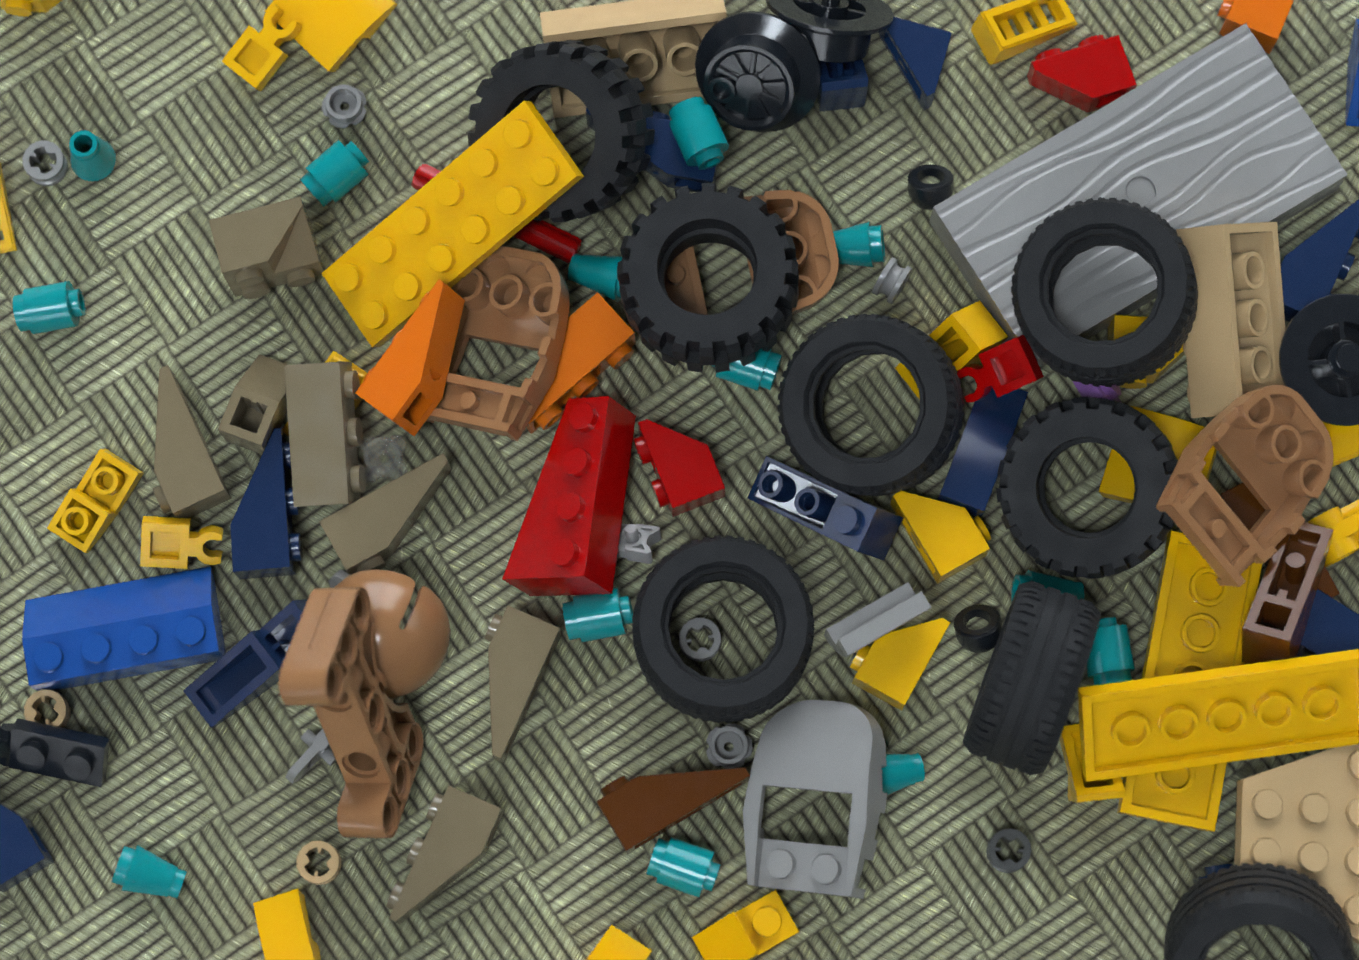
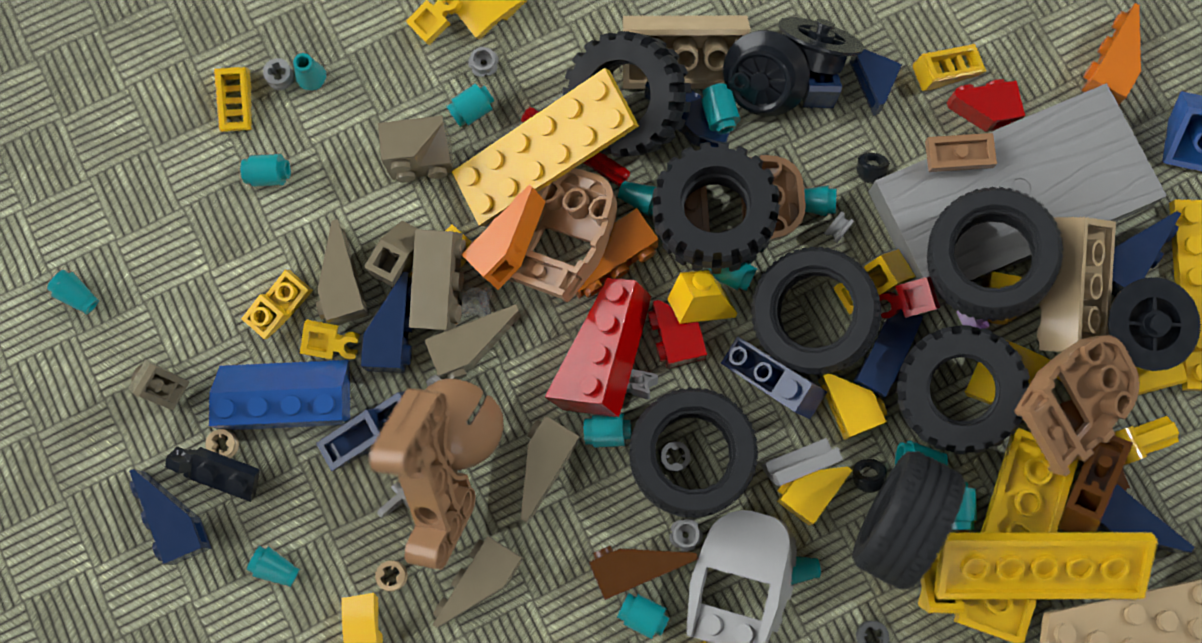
camera: 10 degrees right, 0 degrees up
none -> yellow slope [667,270,738,323]
none -> medium nougat plate [925,133,997,172]

